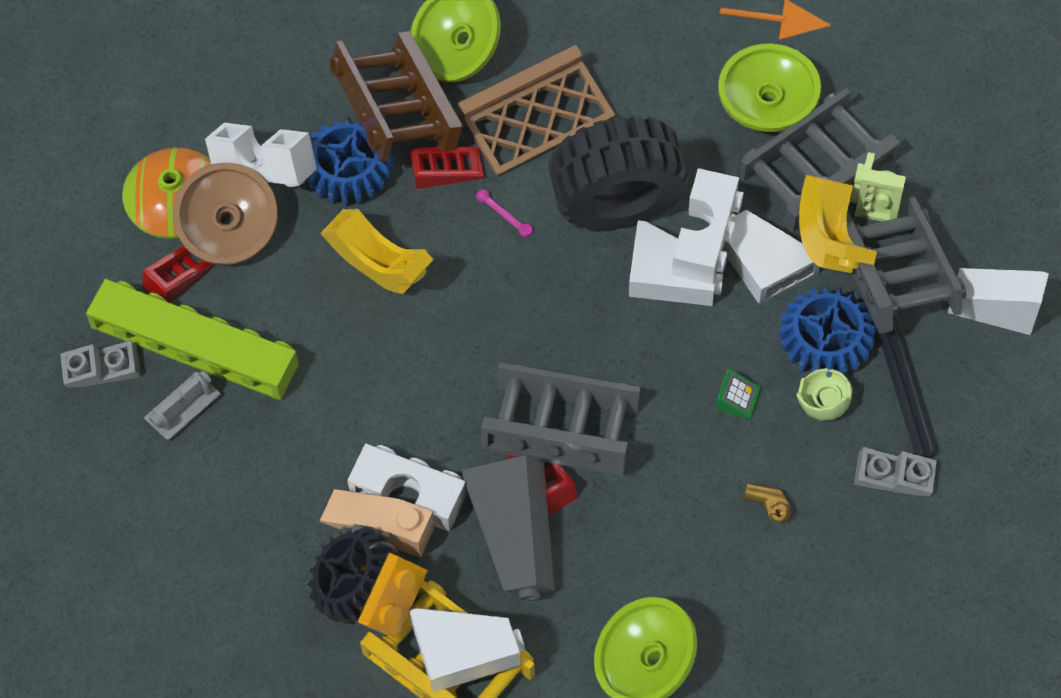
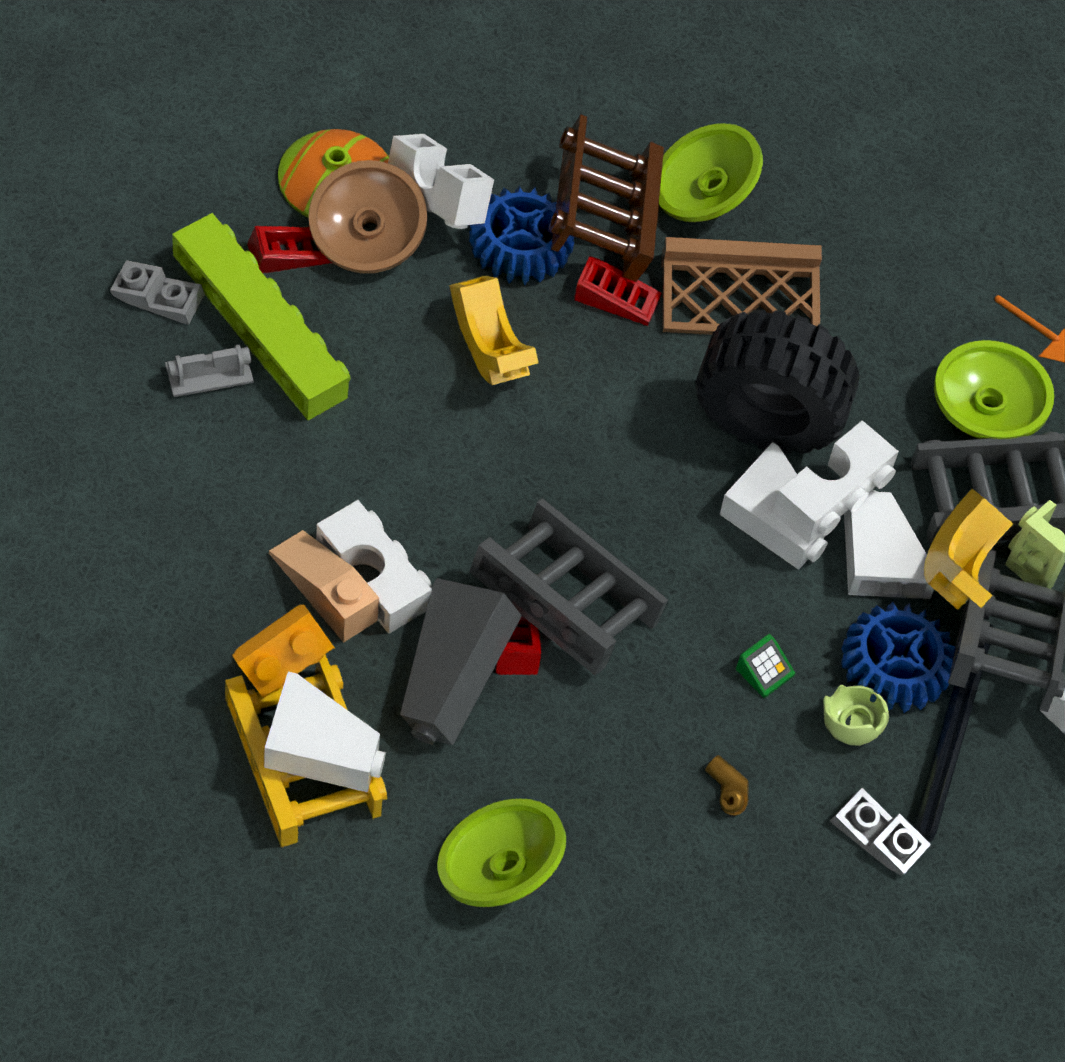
camera: 20 degrees right, 5 degrees down
black gear [307,524,399,625] -> none
dark pink hinge [476,190,532,238] -> none

